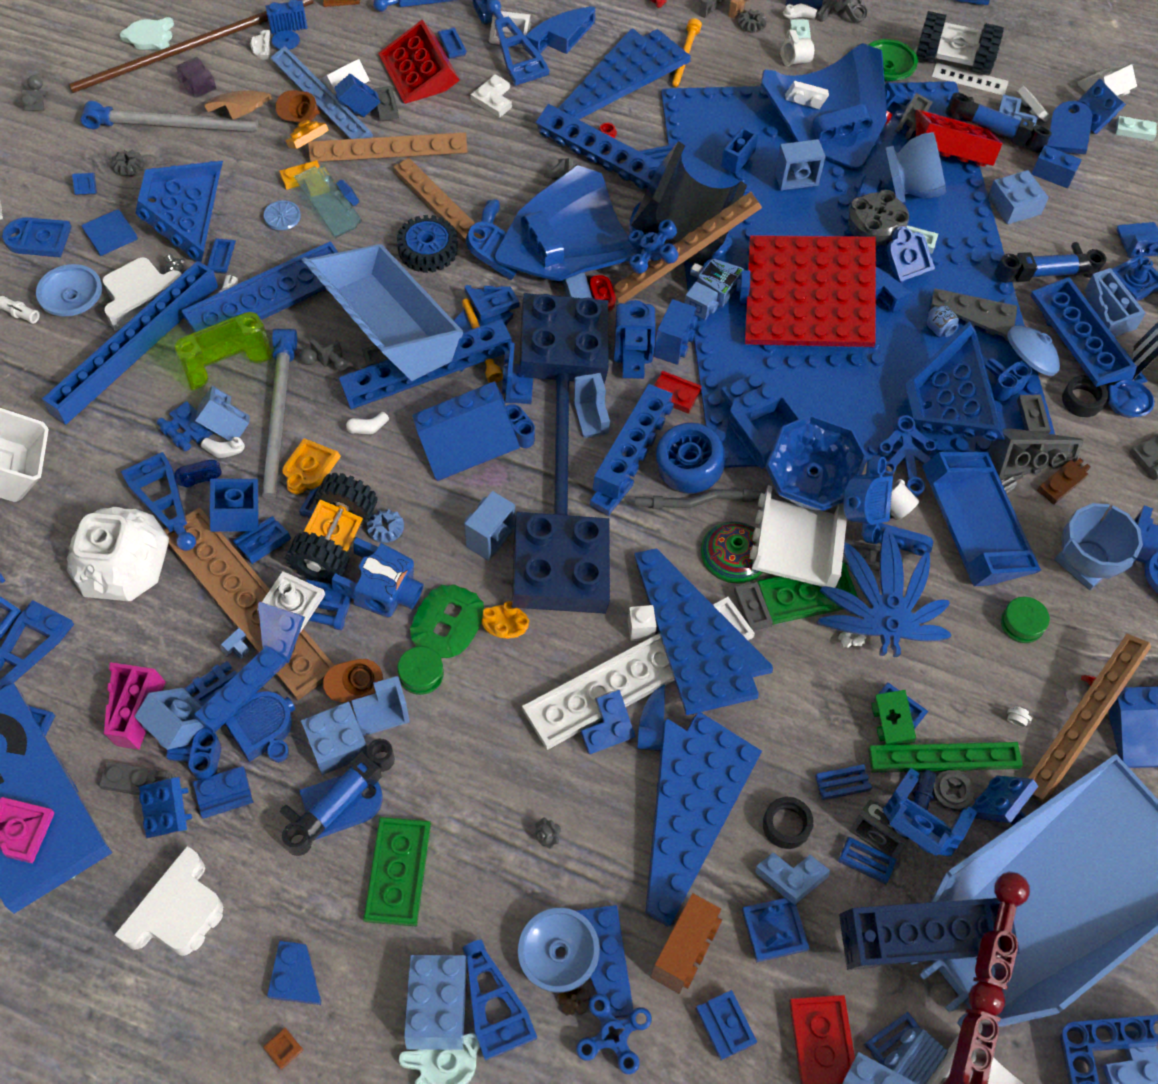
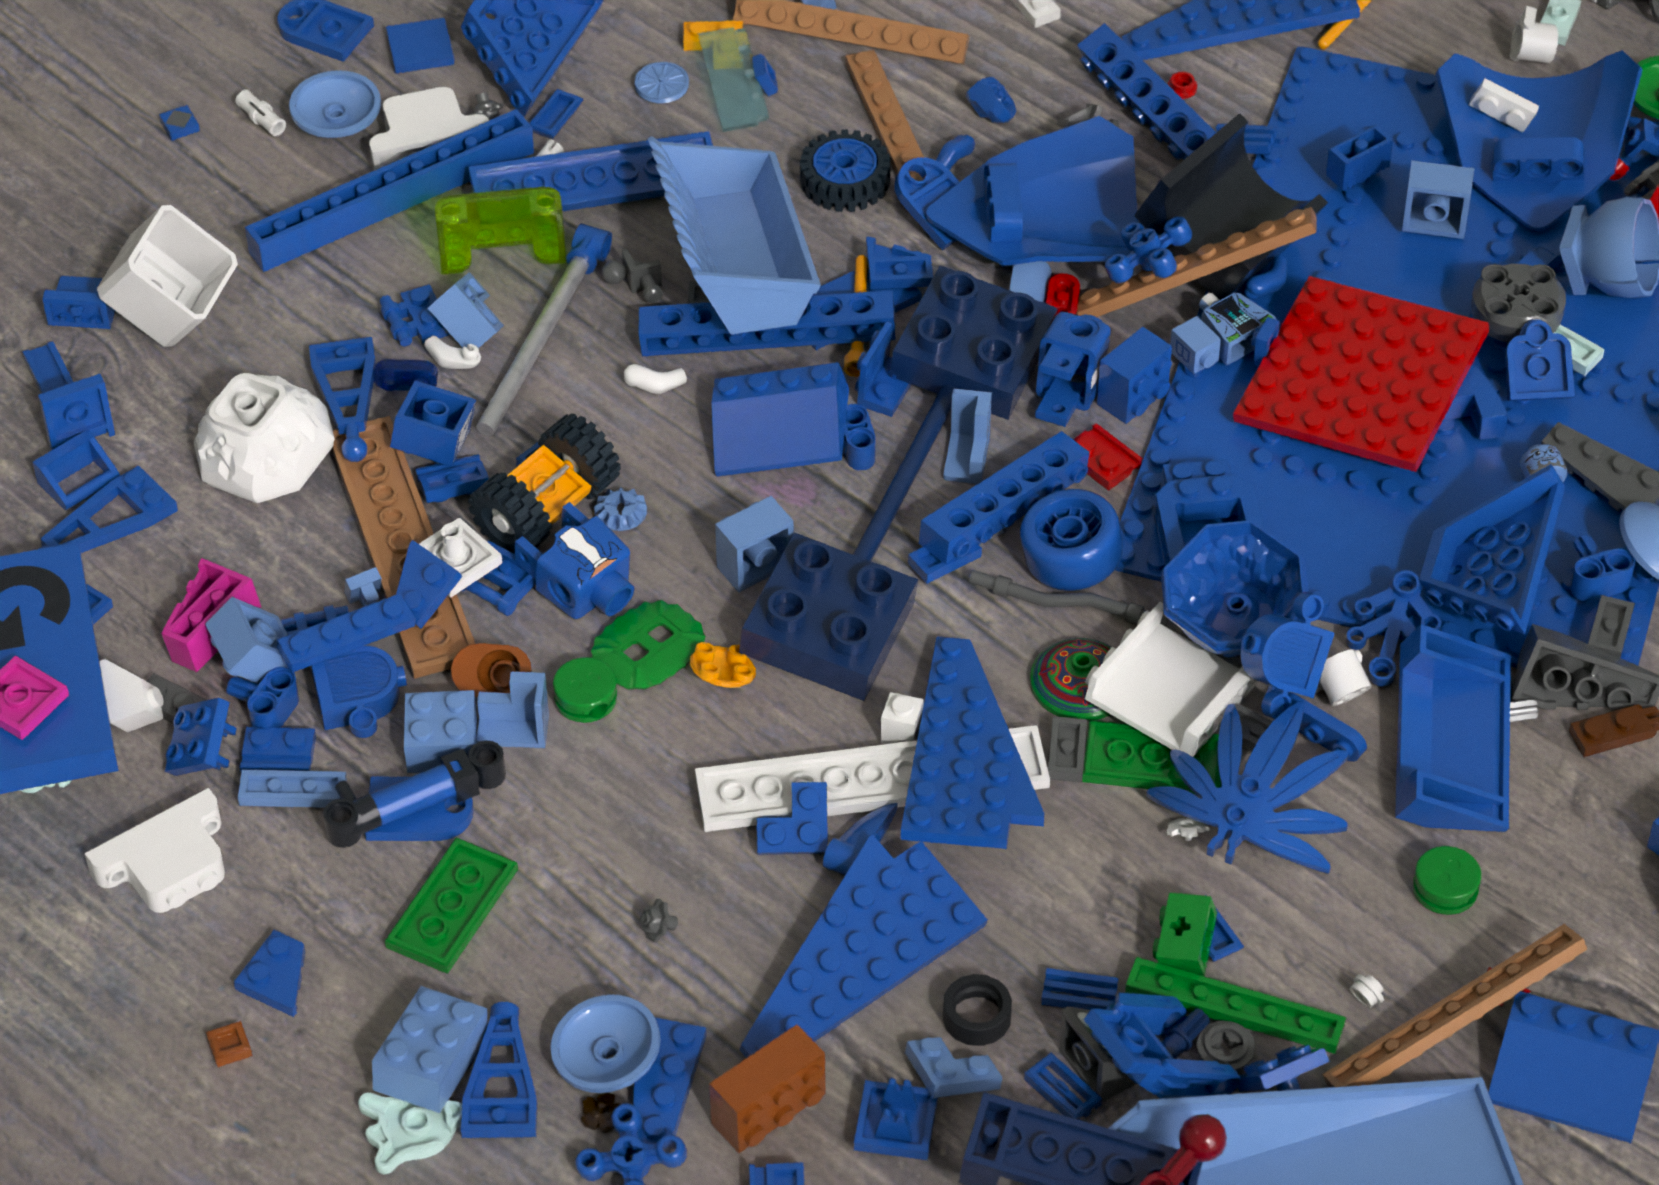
camera: 25 degrees right, 10 degrees down
light orange plate [283,438,341,495] -> none
medium blue plate [1054,503,1143,590] -> none
none -> white slope [99,659,164,733]
none -> medium blue plate [238,770,347,808]
none -> blue rock [965,77,1016,123]

